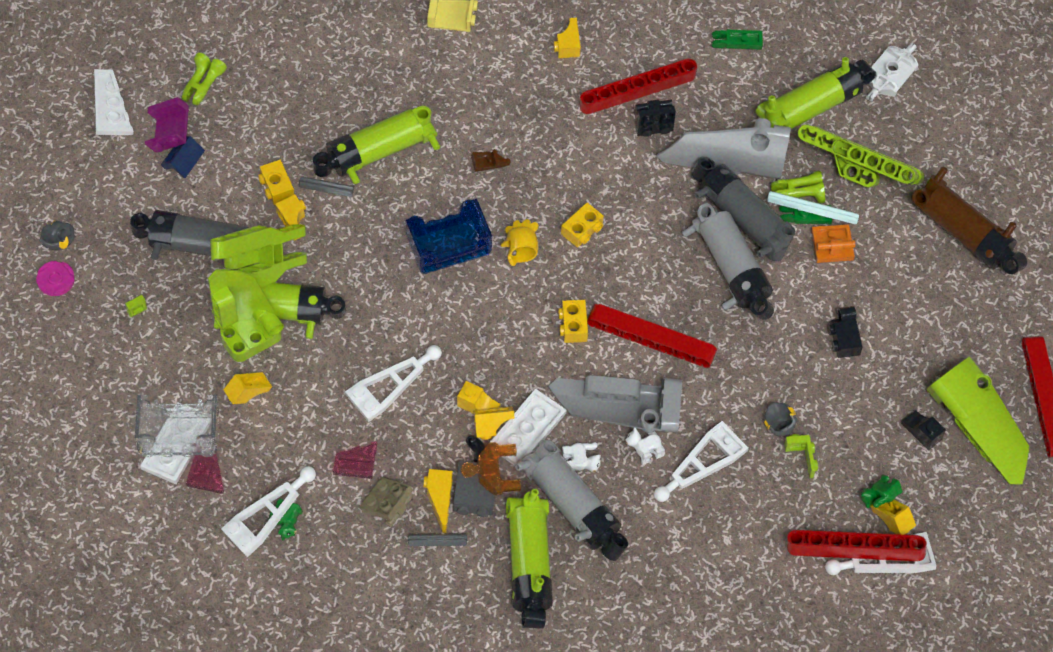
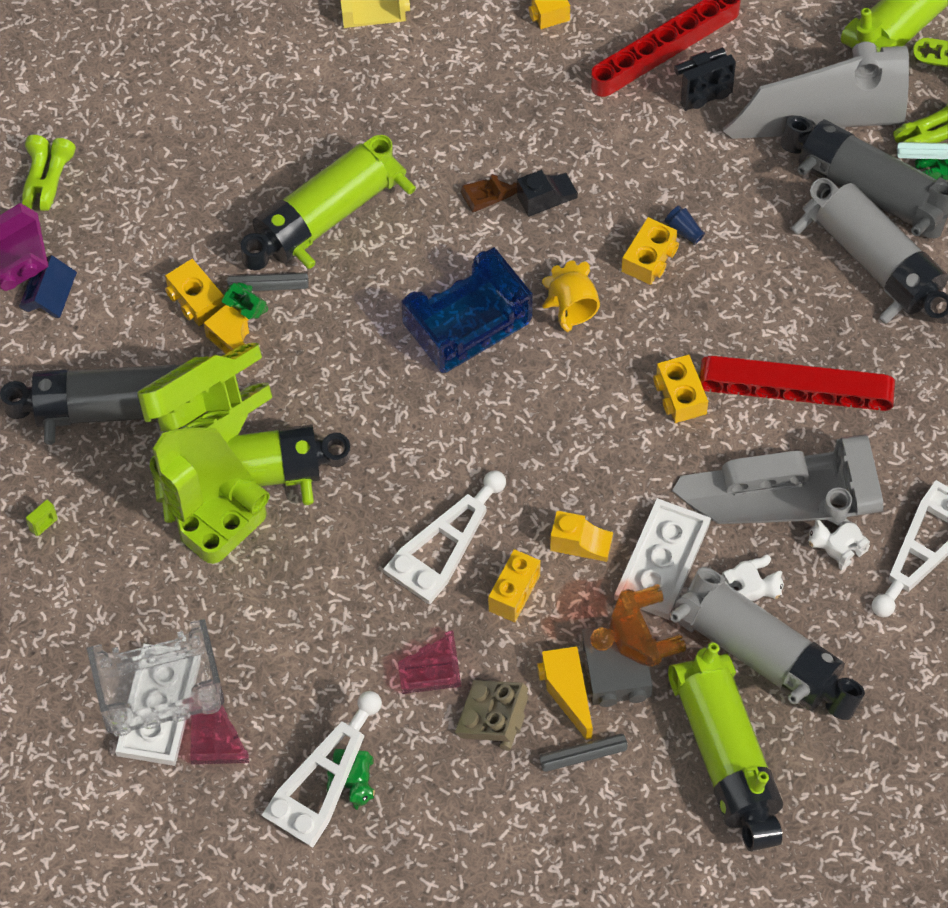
camera: 10 degrees left, 0 degrees up
yellow arch [223,372,272,404] -> none
black arm [466,435,485,463] -> none
yellow arch [473,406,515,440] -> none
none -> green animal [222,282,268,319]
none -> yellow brick [488,549,541,623]
none -> black arch [517,170,578,217]
none -> dark blue cone [664,205,705,245]

